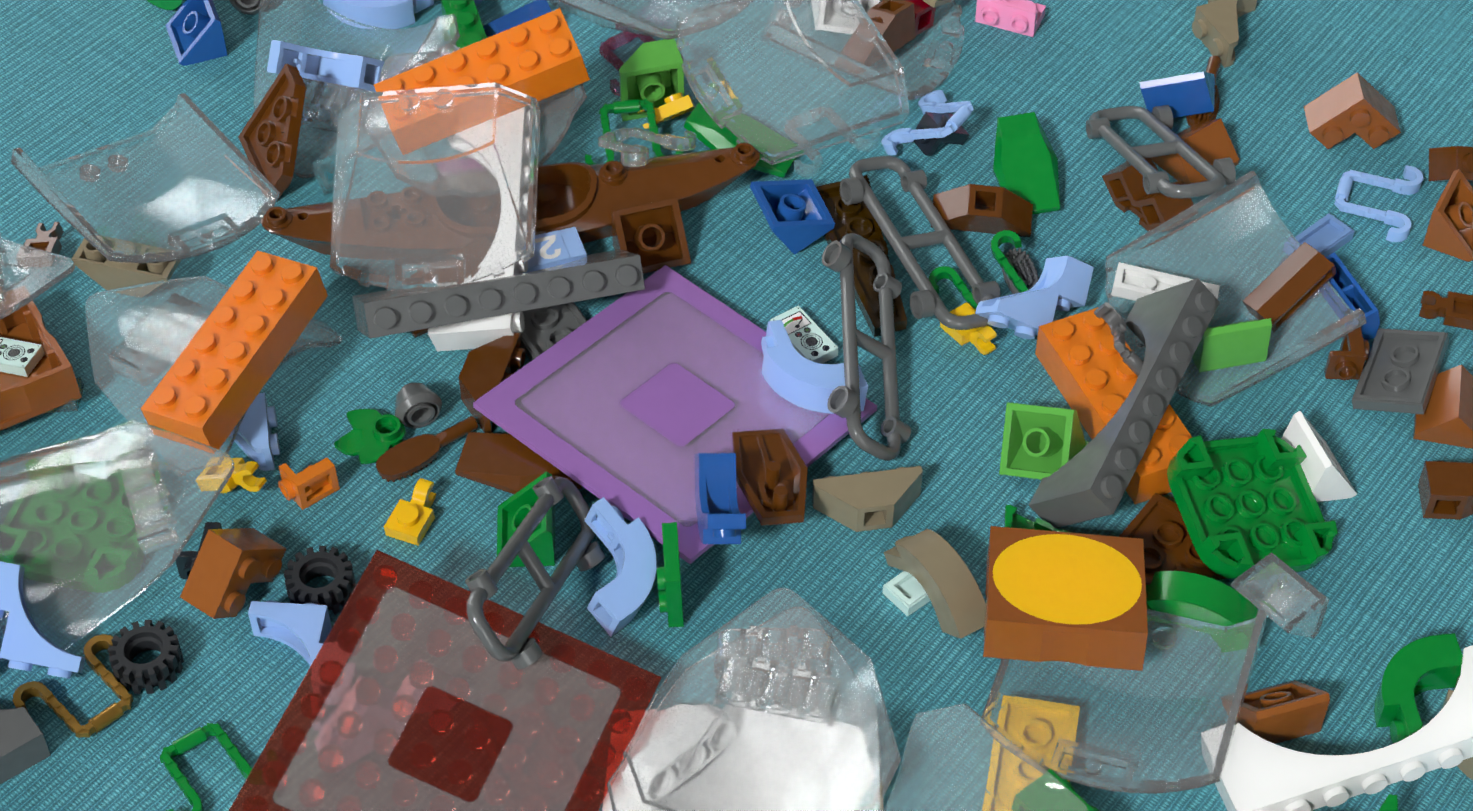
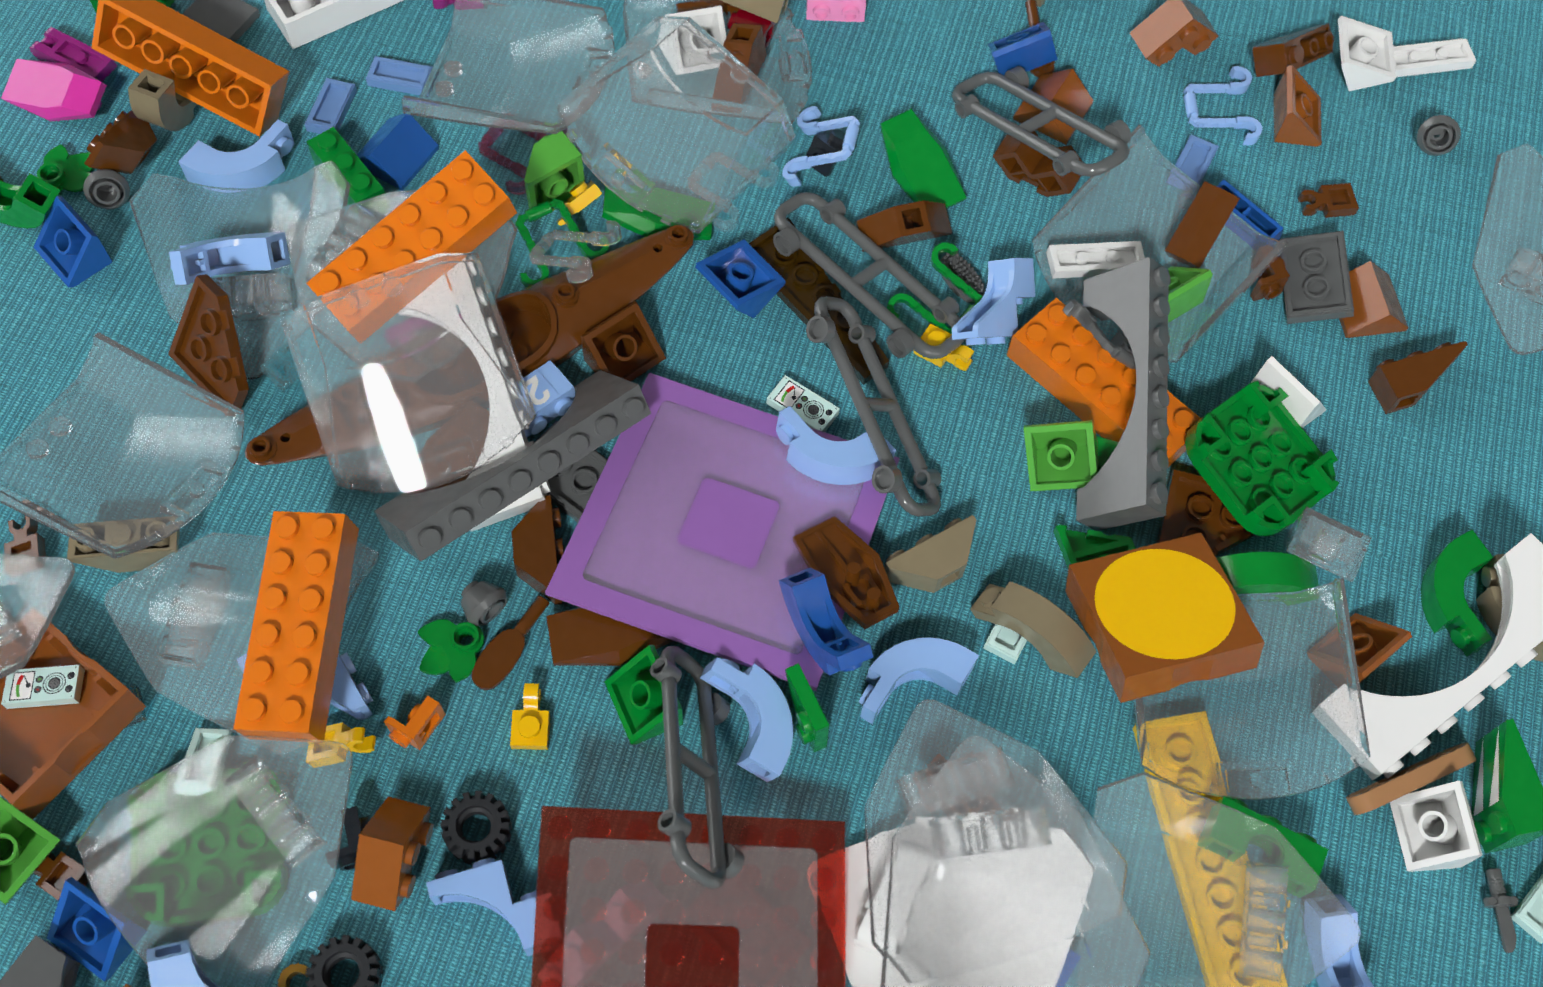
camera: 25 degrees left, 15 degrees up
none -> light blue arch [859,638,979,724]

